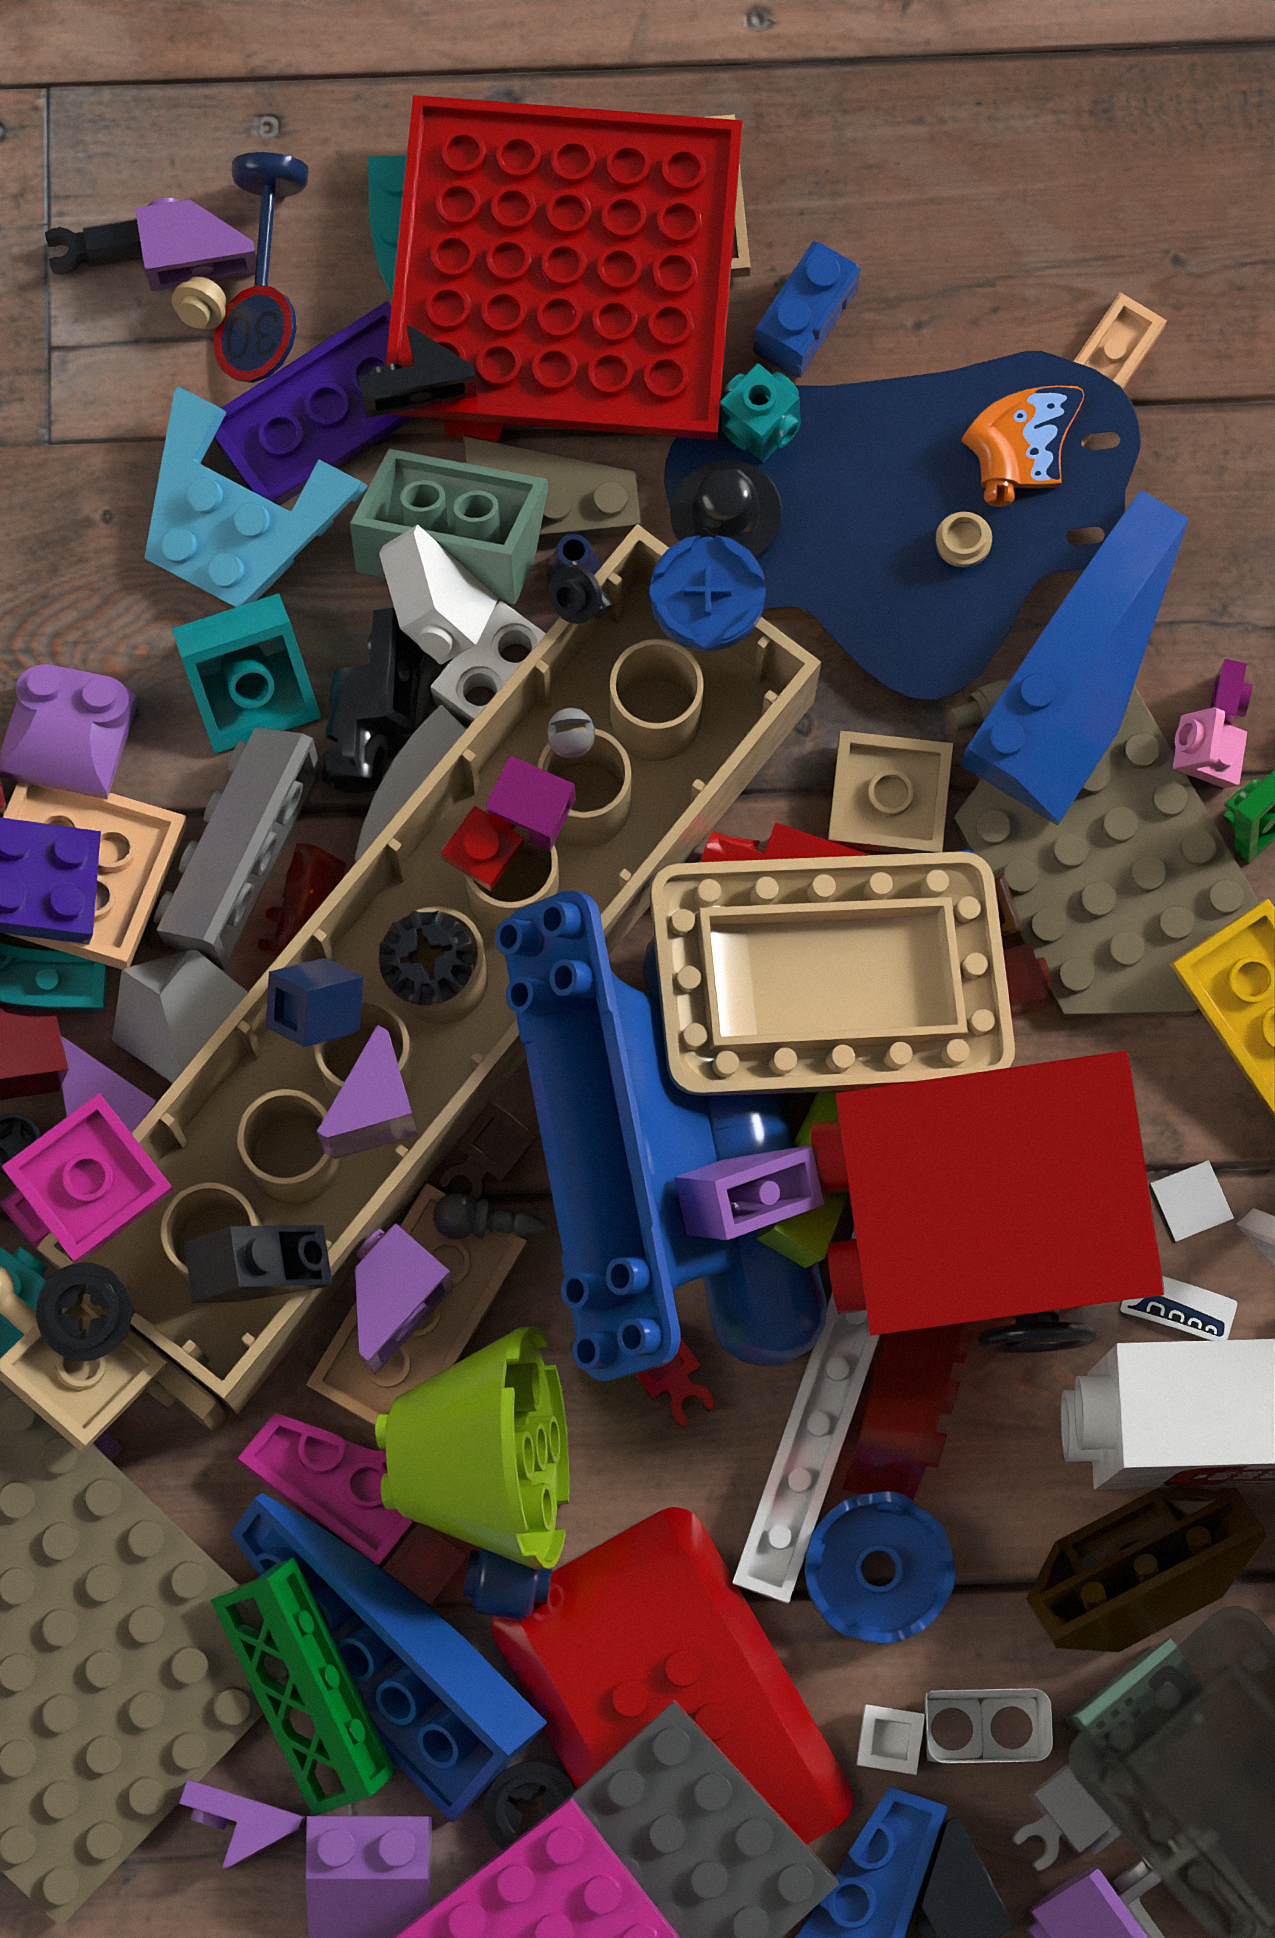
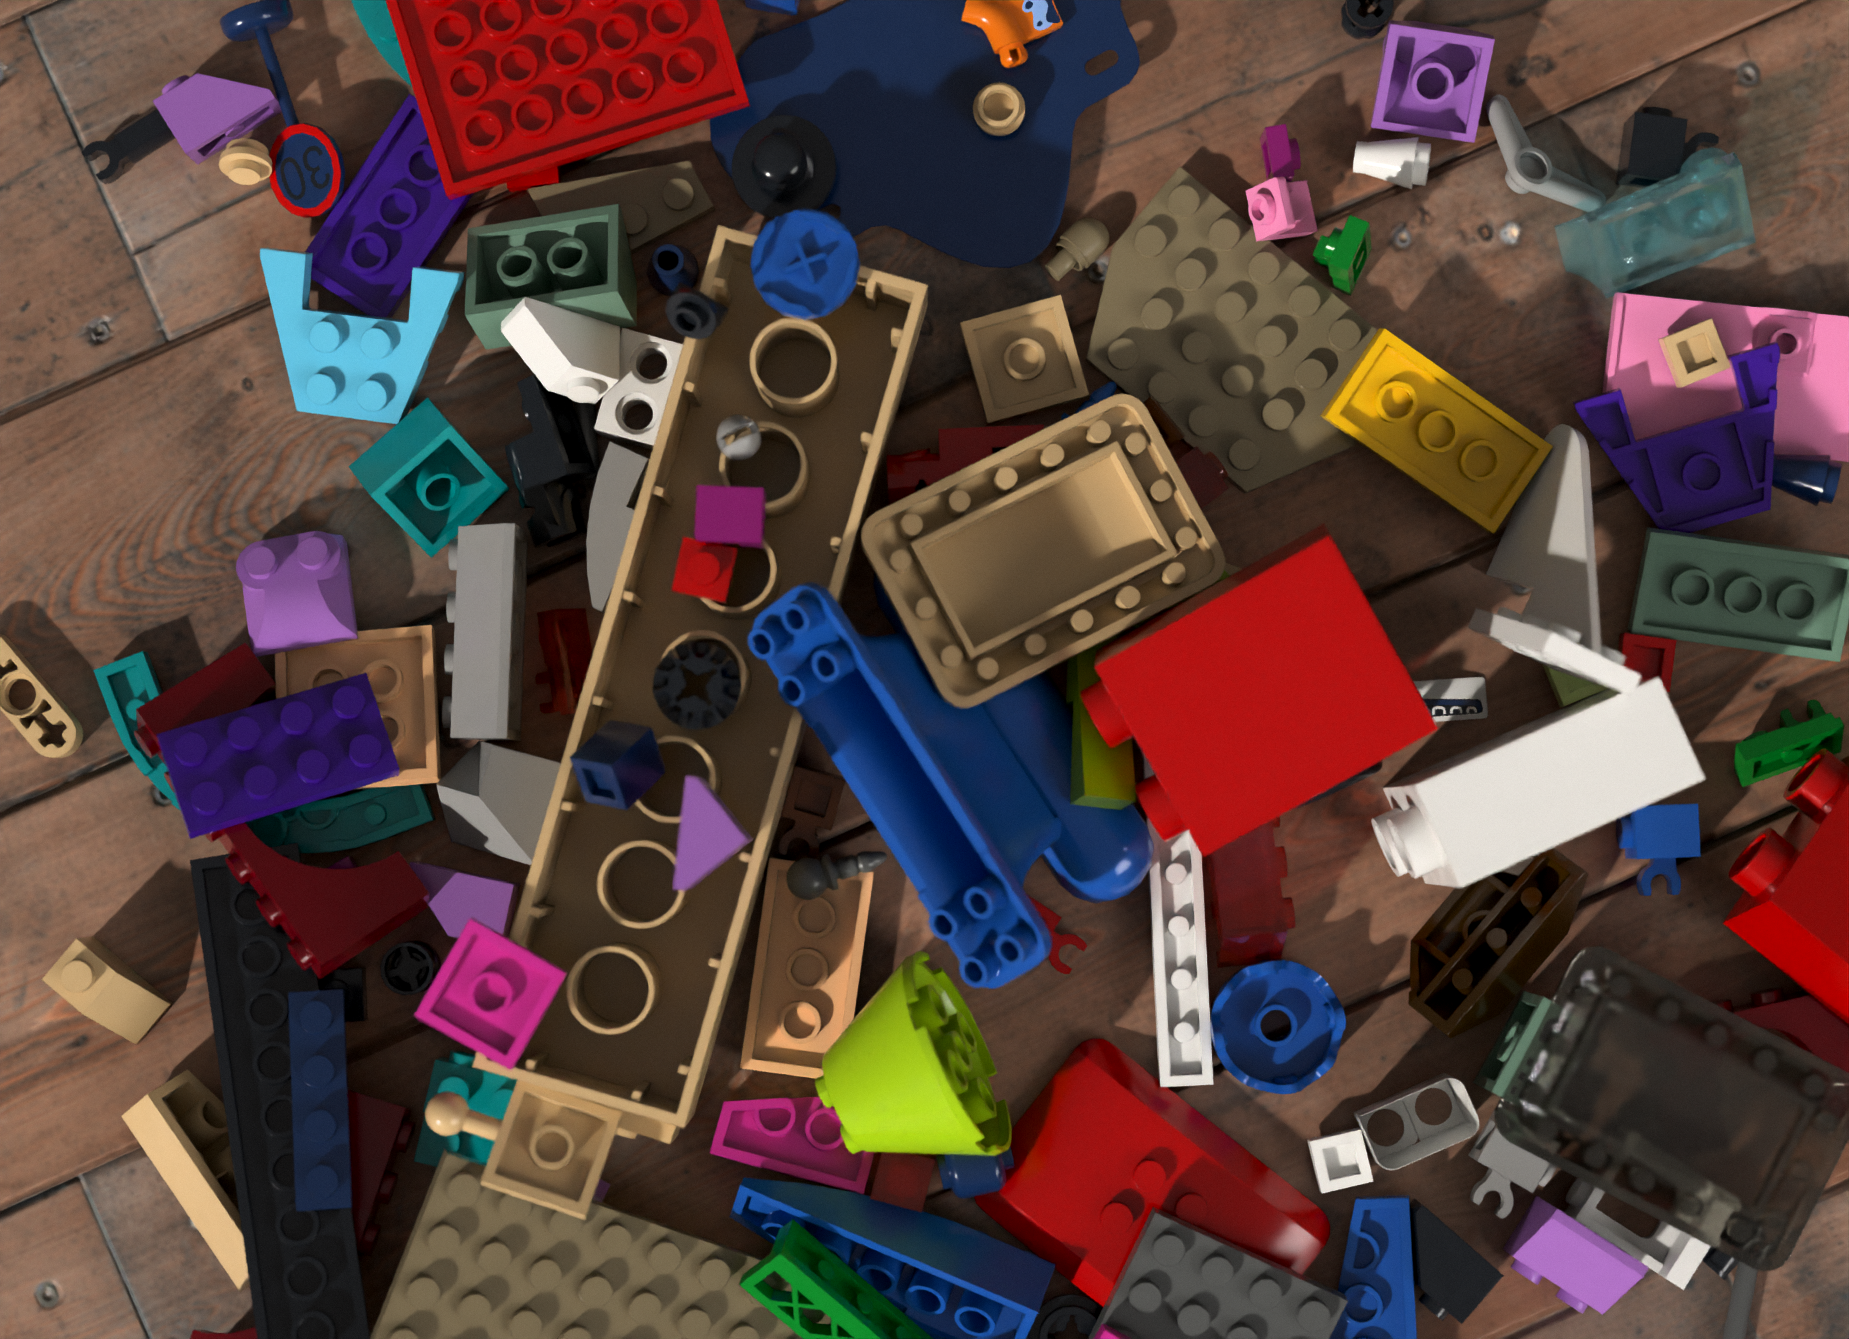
camera: 20 degrees left, 10 degrees up
black gear [36,1263,135,1361] -> none
black slope [184,1225,333,1303] -> none
medium lavender slope [355,1223,454,1375] -> none
black slope [359,325,477,418] -> none
medium lavender slope [674,1146,824,1240] -> none
teal brick [720,363,801,463] -> none
blue wedge [961,490,1189,826] -> none
white sticker [1150,1160,1234,1242] -> none

